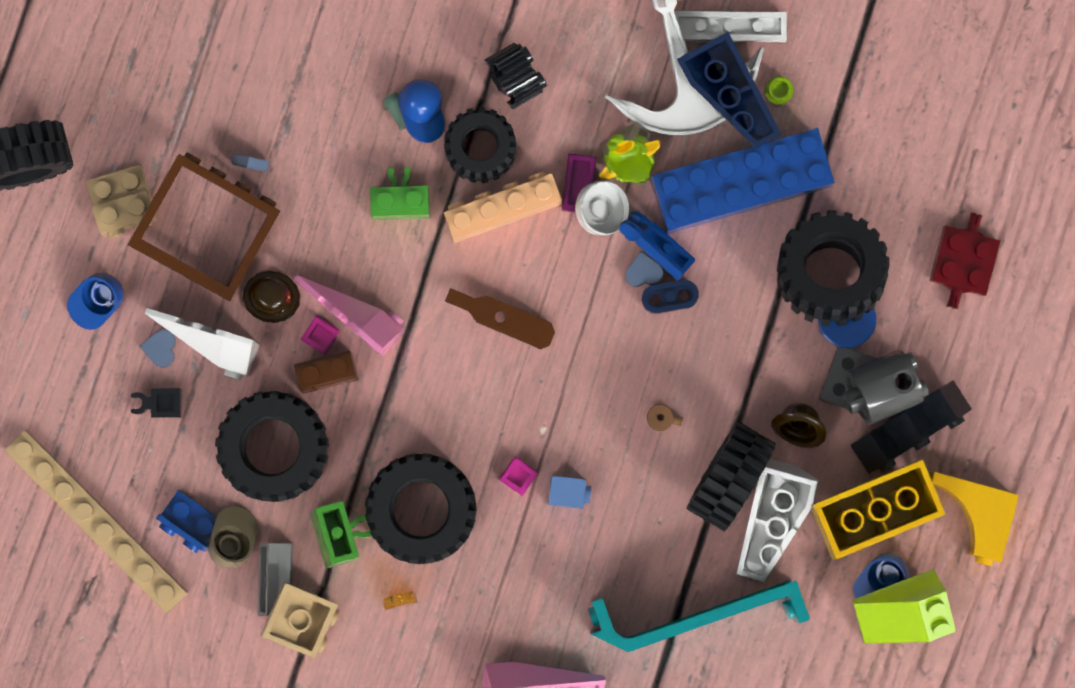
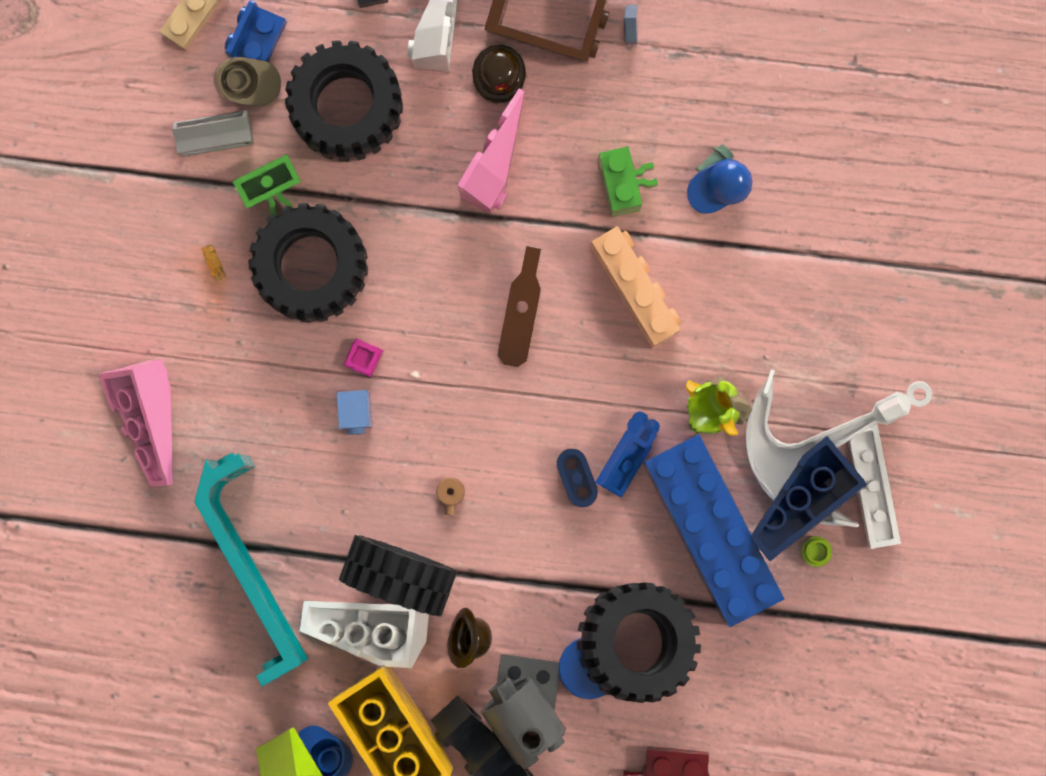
camera: 80 degrees right, 0 degrees up
tan plate [260,582,339,659] -> none
reddish brown brick [294,350,359,394] -> none
dark pink tile [300,316,341,355] -> none
black tyre [444,107,516,183] -> none
black brick [484,43,547,109] -> none
magenta tile [562,153,597,213] -> none
white piece [575,181,629,236] -> none
sand blue tile [625,252,663,287] -> none

